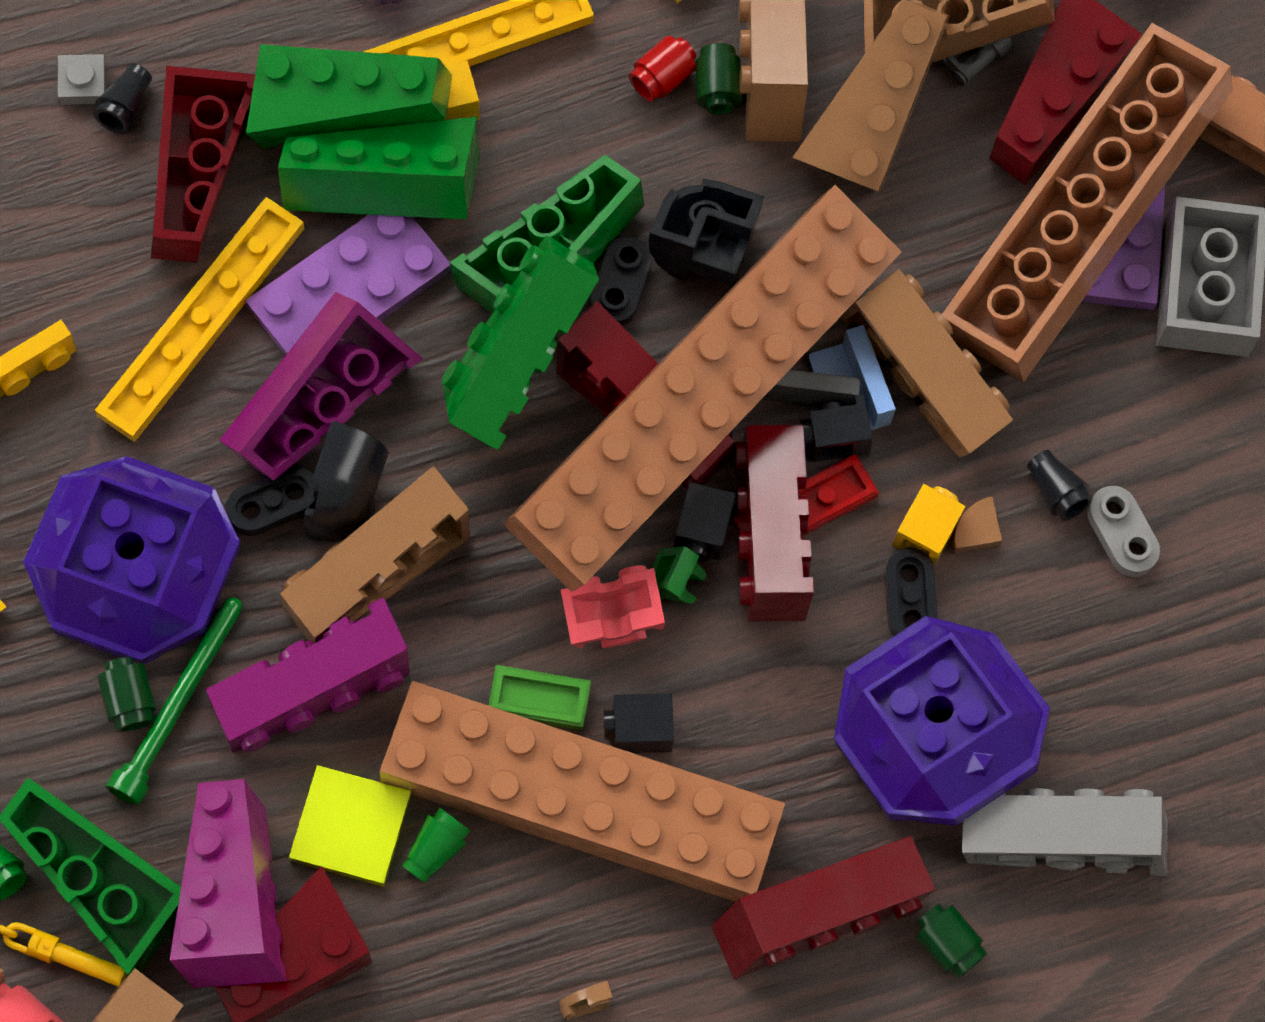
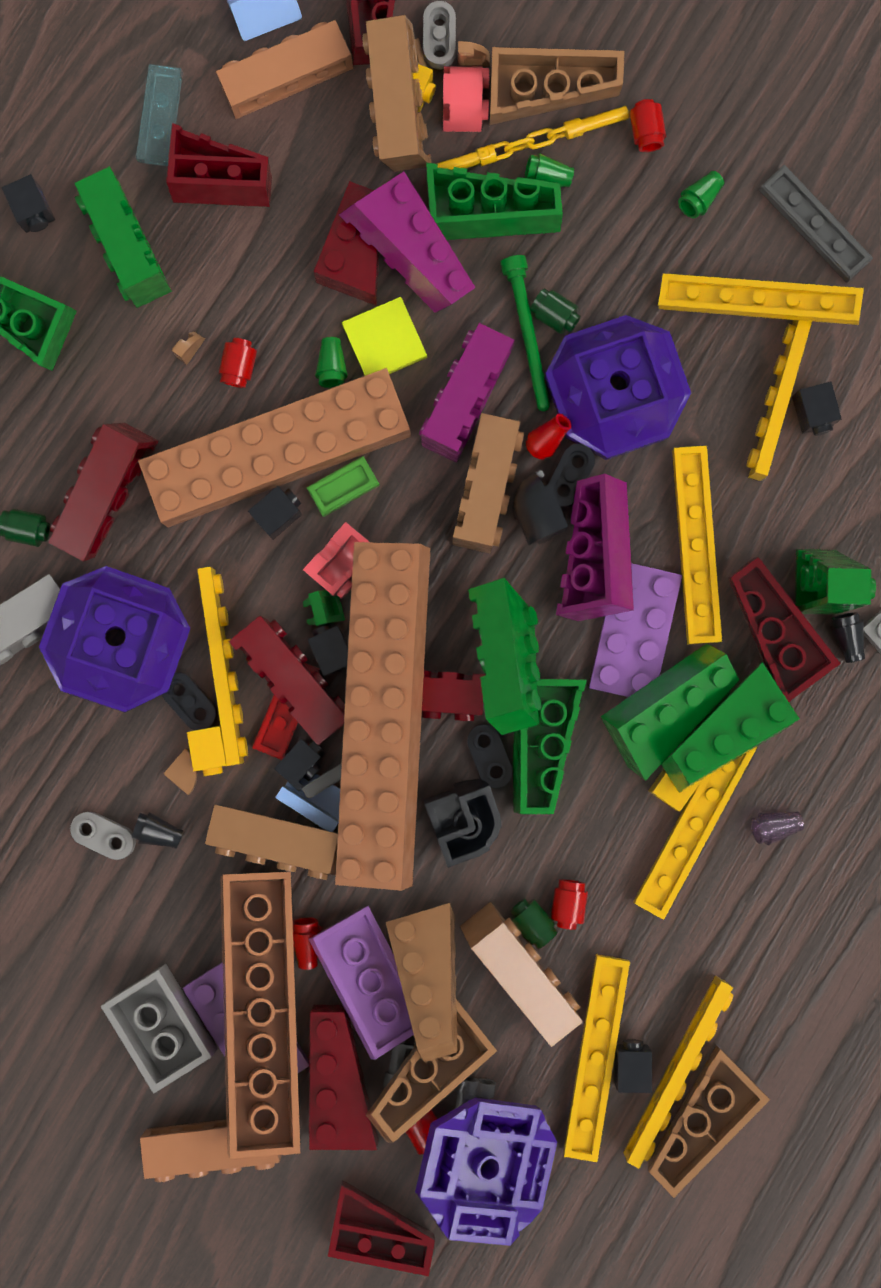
camera: 150 degrees right, 15 degrees up
none -> yellow plate [197,567,248,766]
none -> red brick [219,338,257,388]
none -> red cone [293,917,322,970]
none -> medium lavender plate [309,906,414,1059]
none -> red cone [526,414,571,460]
none -> green wedge [795,549,876,615]

